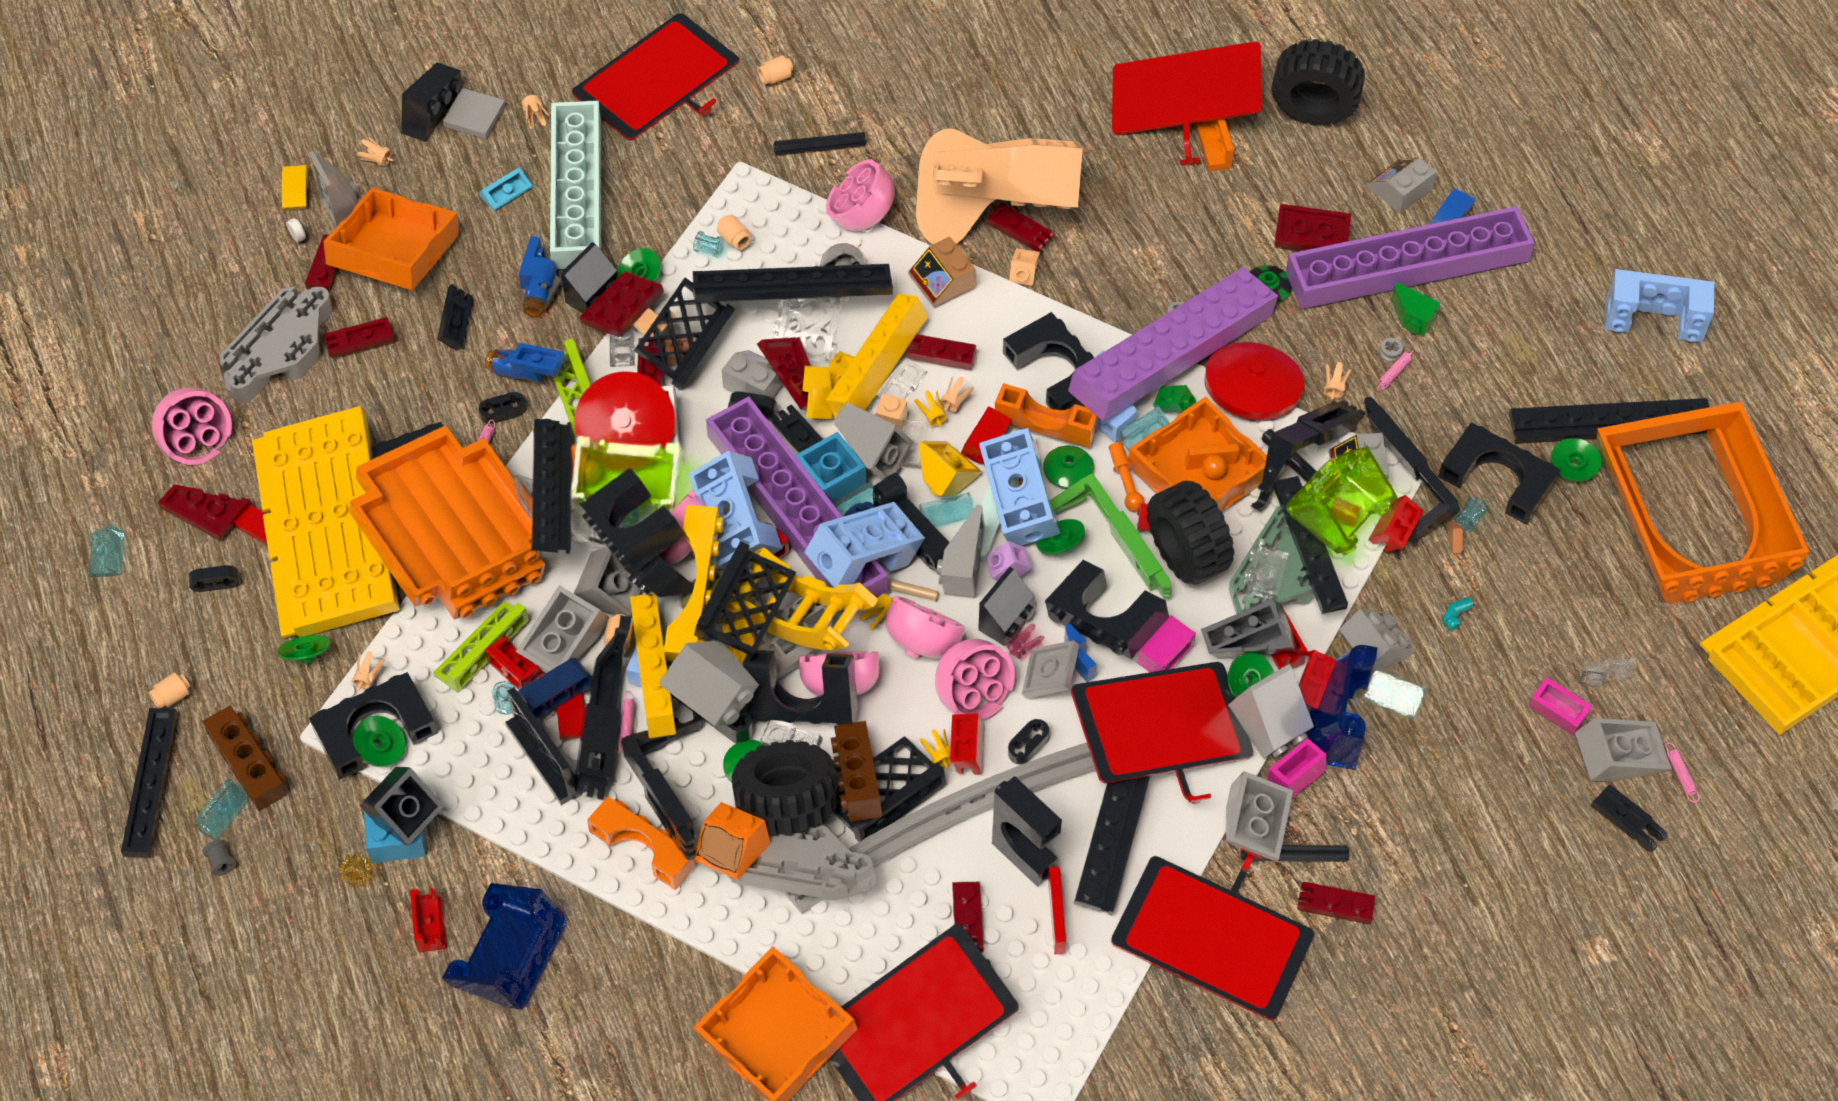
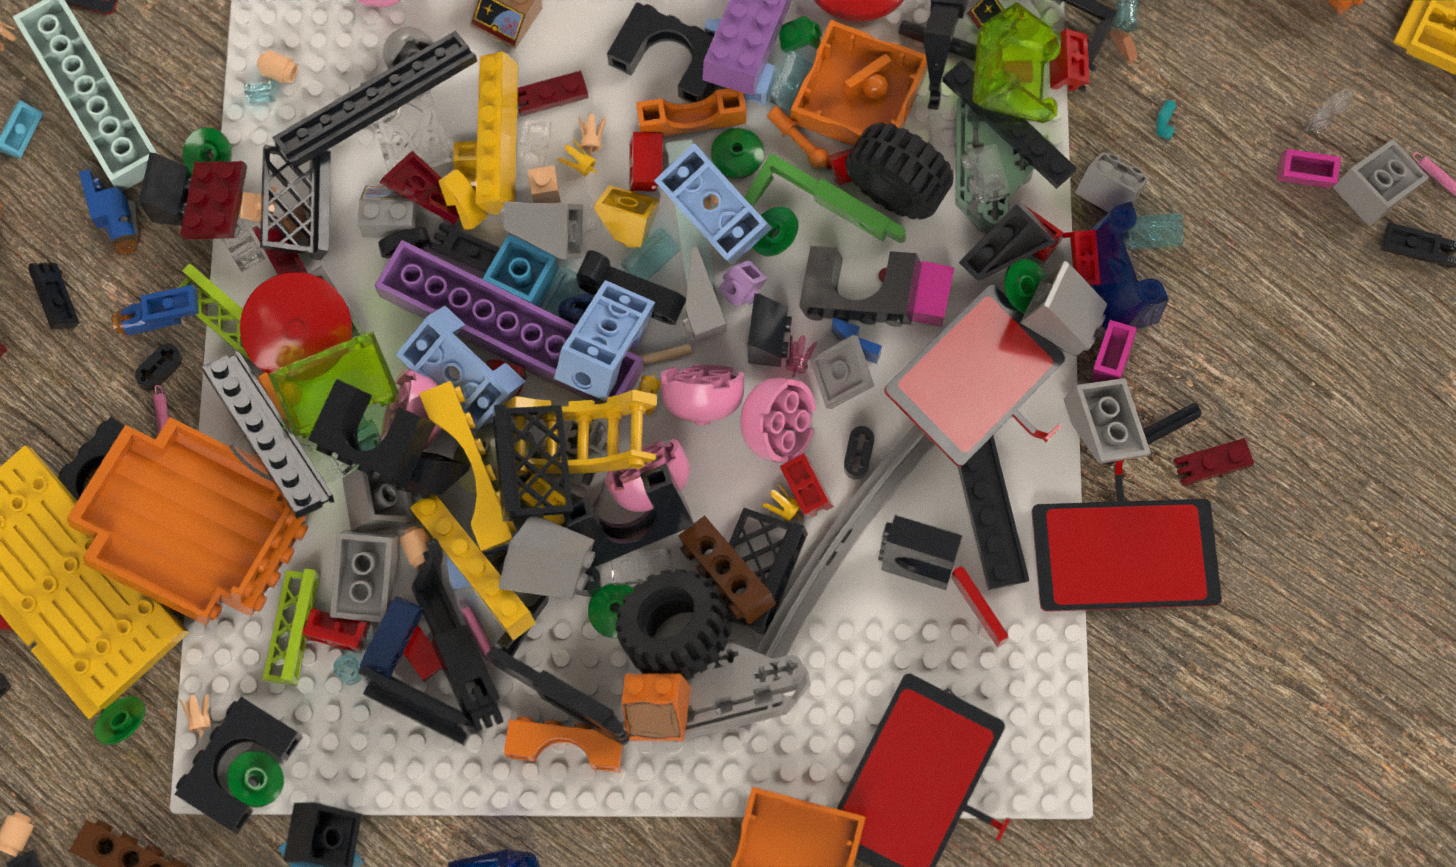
camera: 25 degrees left, 15 degrees up
dark red hinge [952,881,984,953] -> none

